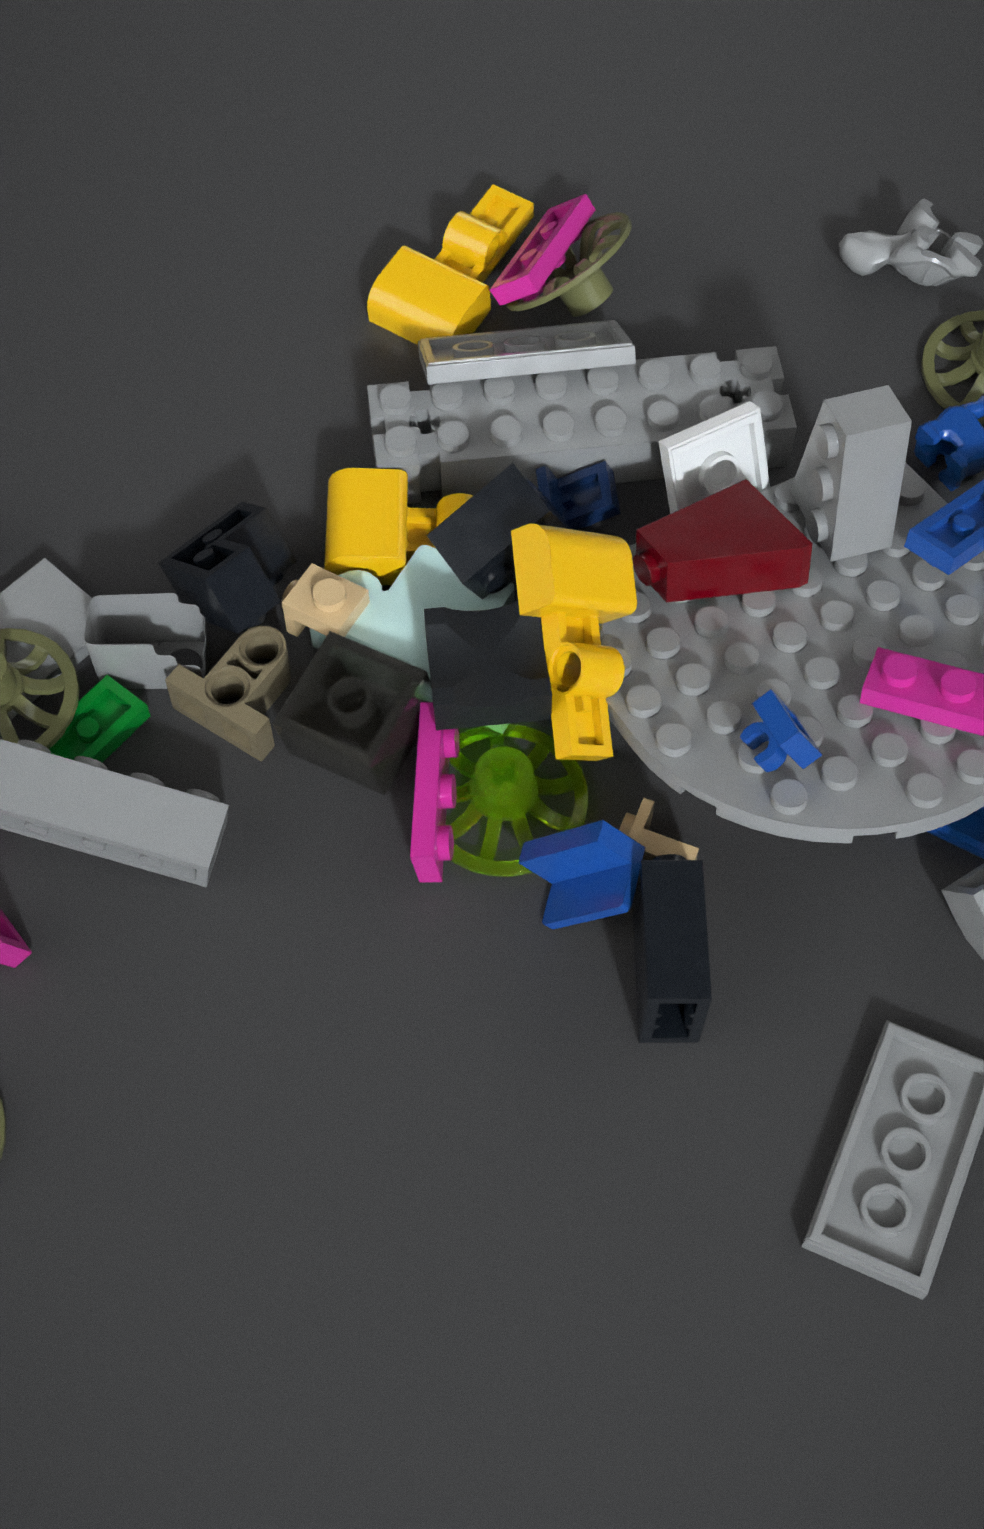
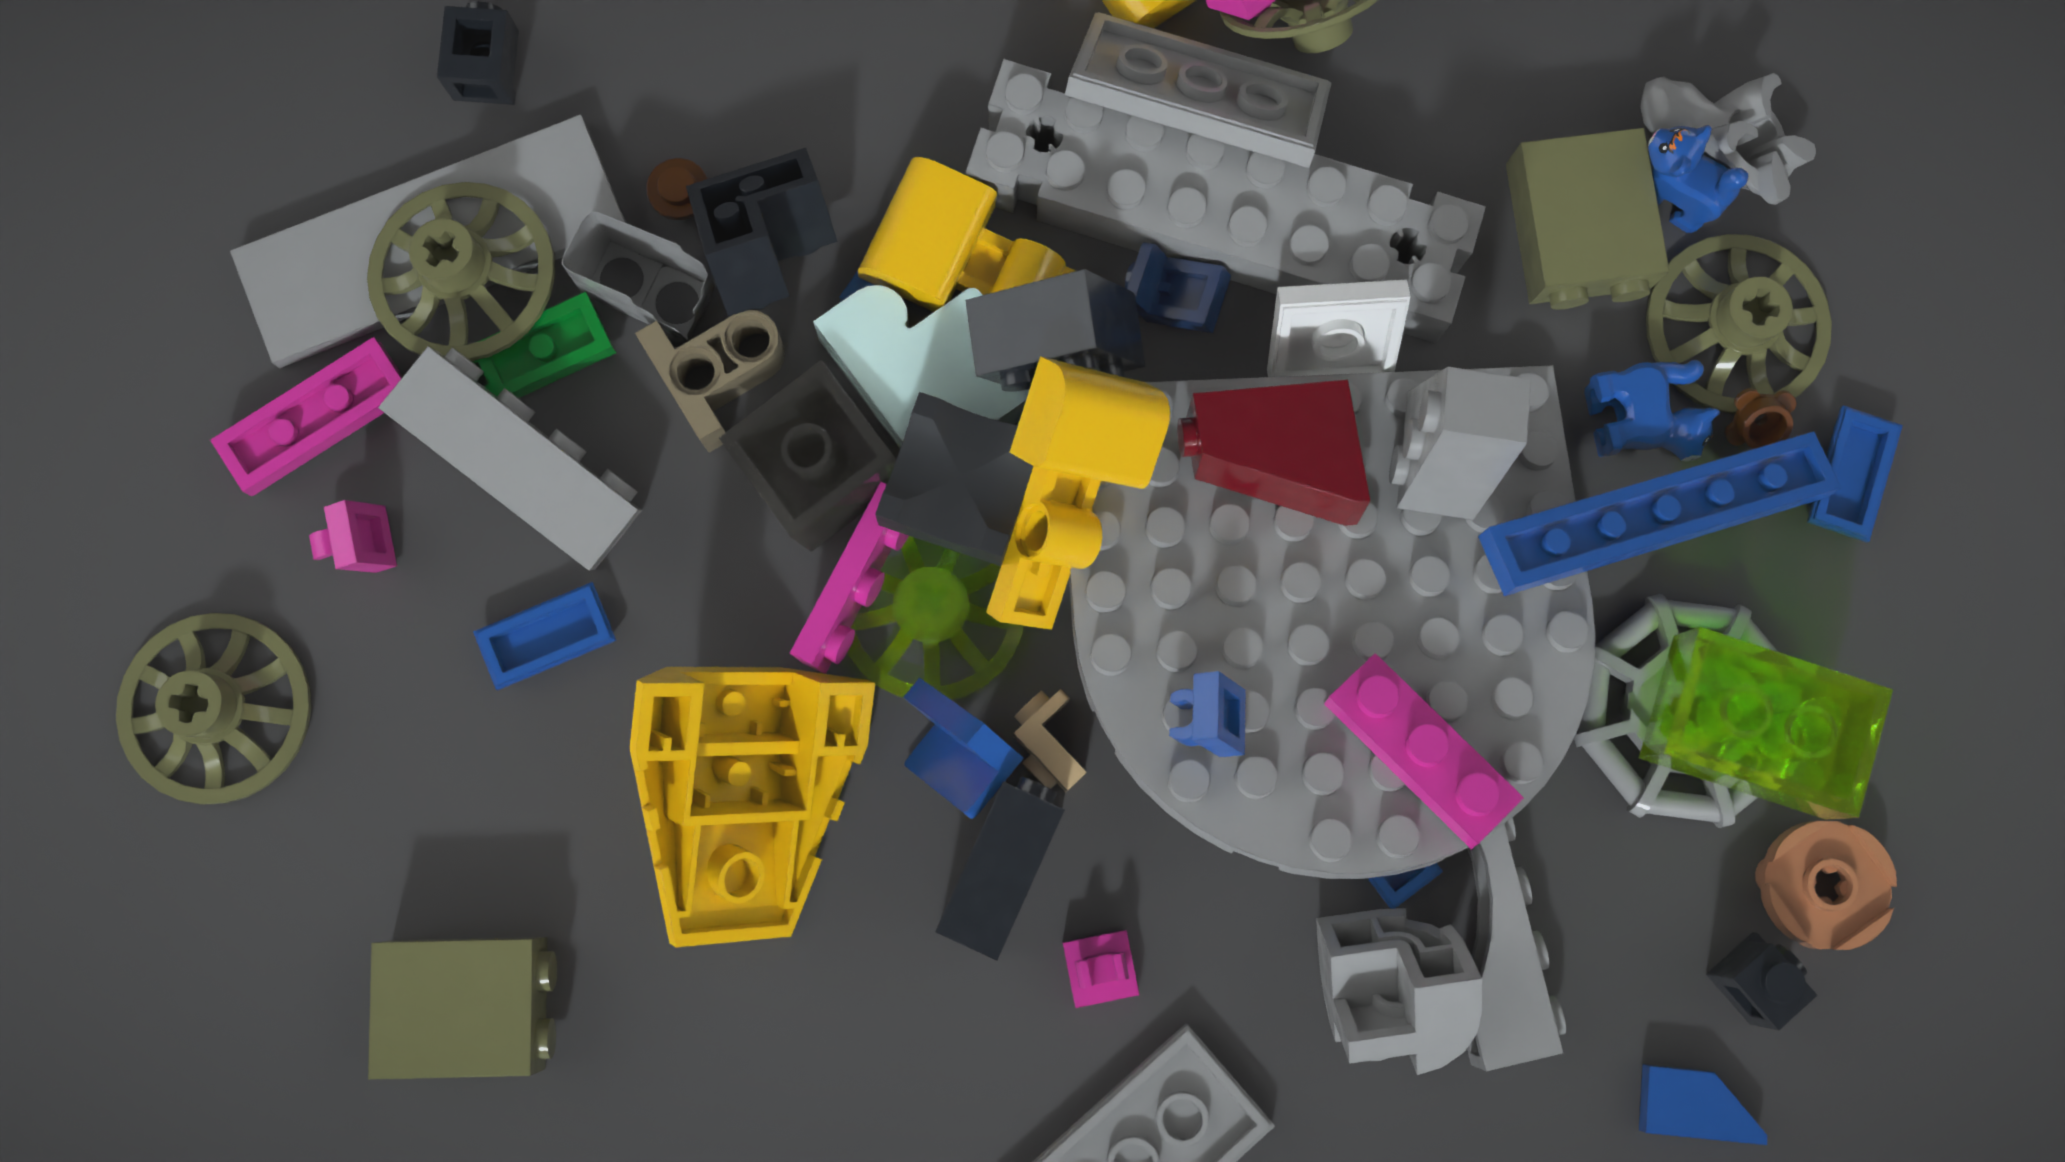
camera: 20 degrees right, 20 degrees up
tan bracket [281,563,370,643] -> none
none -> olive brick [368,937,557,1080]
none -> blue tile [473,582,617,691]
none -> yellow wedge [630,667,875,947]
none -> reddish brown plate [646,158,707,220]
none -> dark pink tile [1062,929,1139,1008]
none -> olive brick [1506,128,1670,310]
none -> blue animal [1648,125,1748,233]

